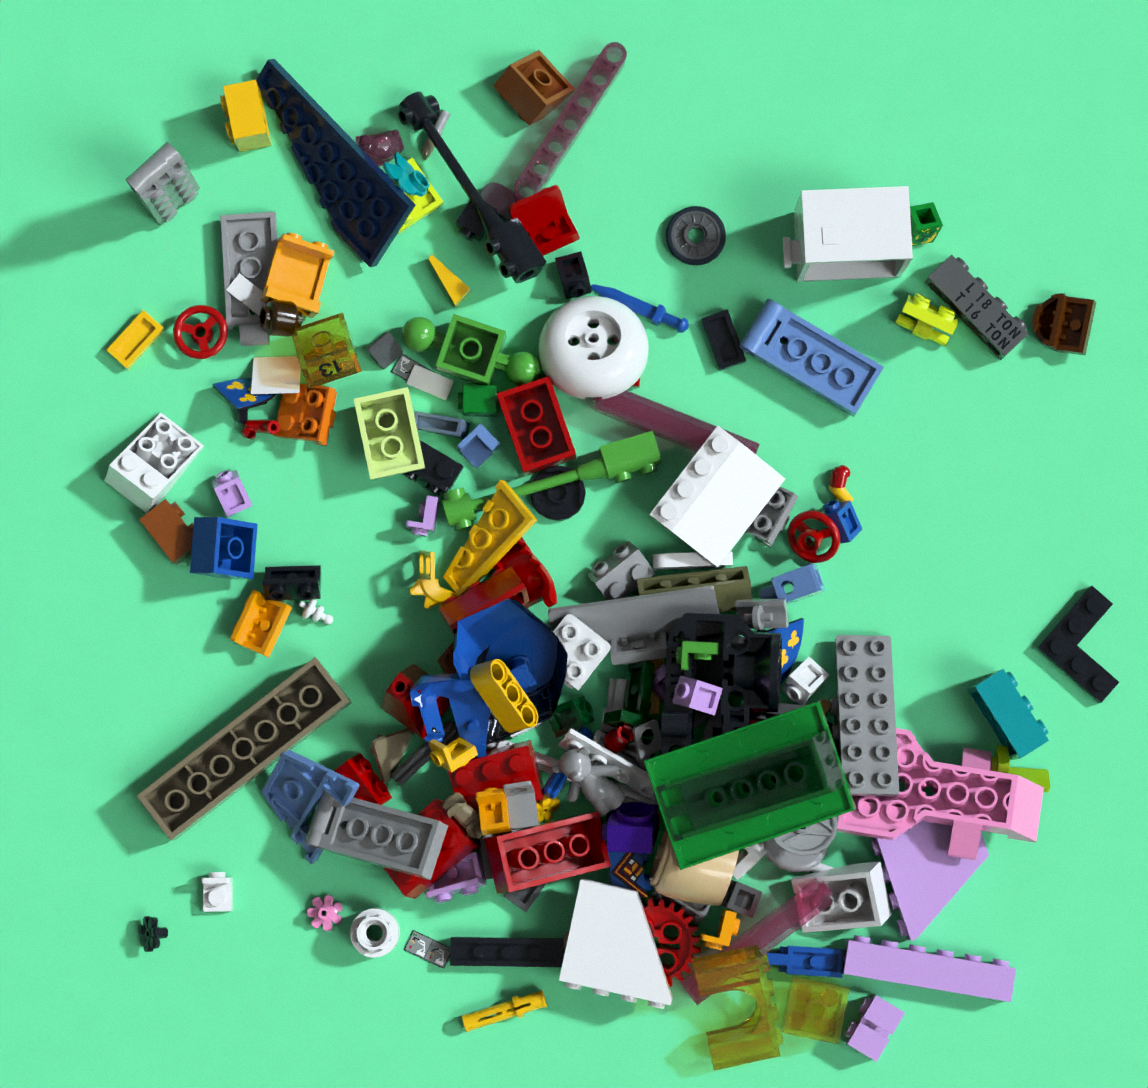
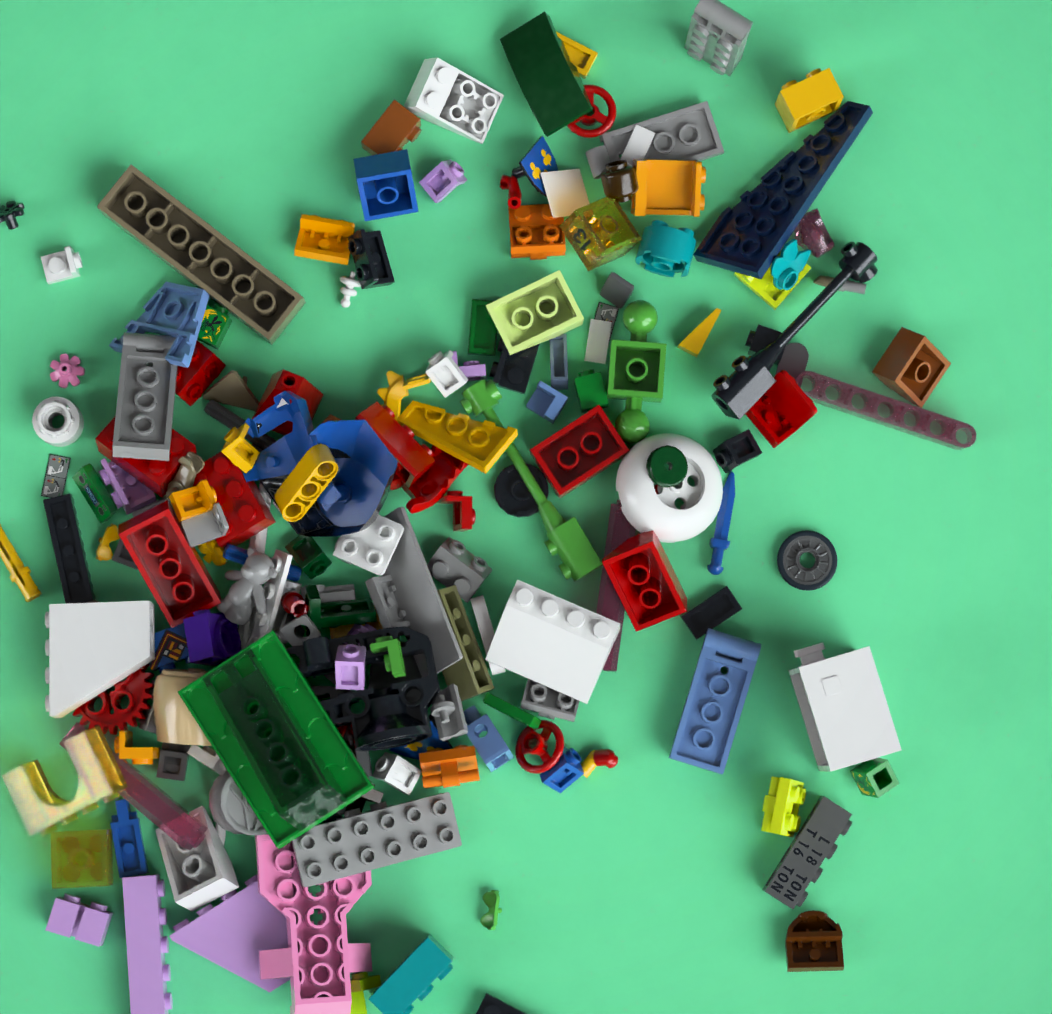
camera: 75 degrees right, 0 degrees up
none -> green tile [72,463,119,523]
none -> yellow piece [95,524,120,561]
none -> green brick [197,304,232,350]
none -> orange plate [419,745,480,788]
none -> white bracket [425,350,468,398]
none -> red bracket [438,491,476,532]
none -> green tile [468,299,497,356]
none -> bright green piece [480,890,502,930]
none -> green tile [483,692,542,729]
none -> dark green slope [500,11,593,137]
none -> red slope [602,531,687,632]
none -> teal brick [635,220,696,277]
none -> dark green piece [646,445,688,488]

